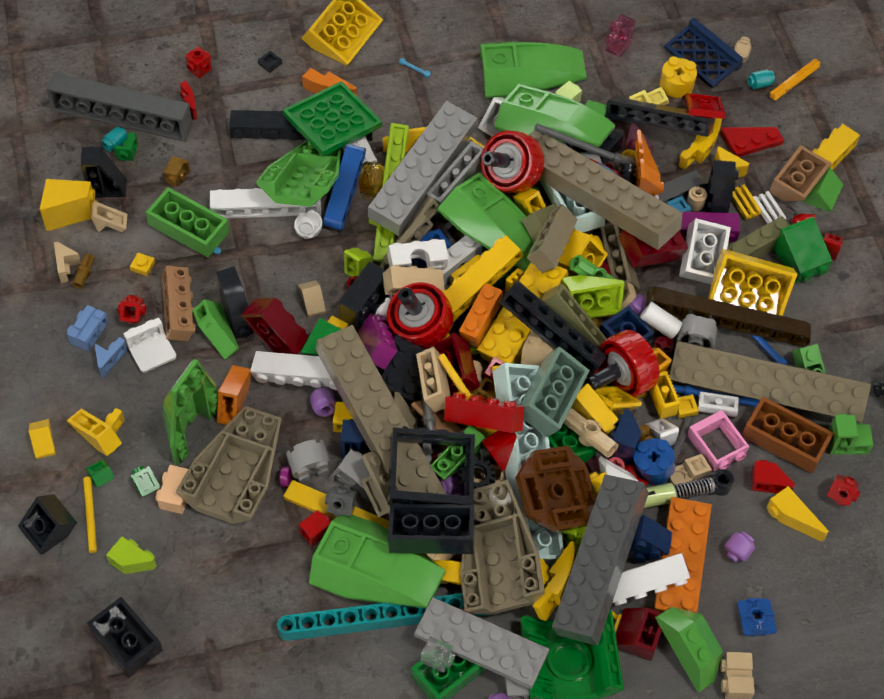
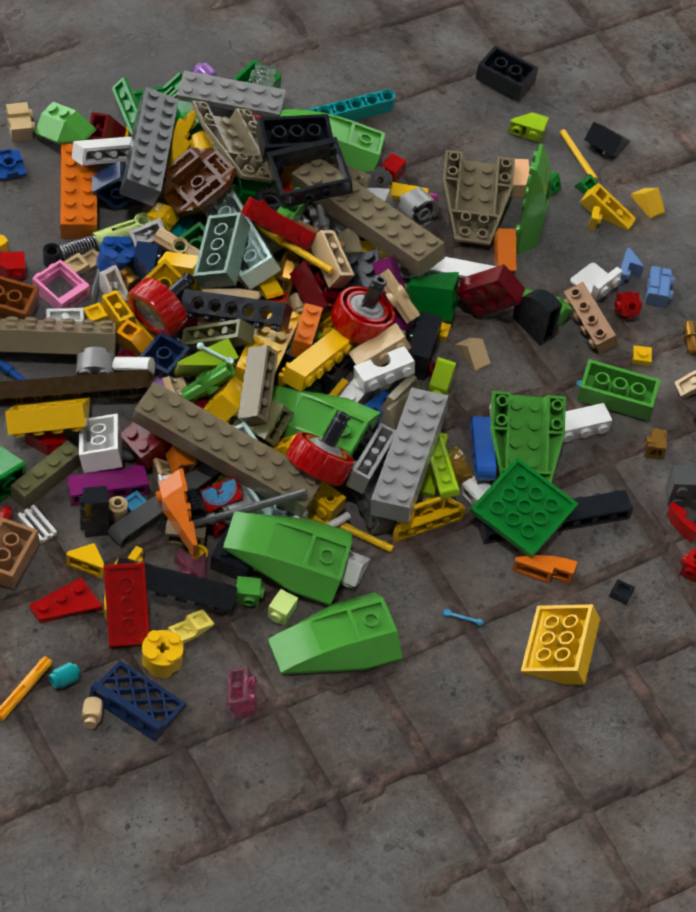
camera: 160 degrees right, 5 degrees down
medium lavender head [724,531,755,562] -> none
yellow tile [732,184,762,220] -> none
none -> light aqua hinge [197,342,234,364]
none -> tan piece [379,269,420,323]

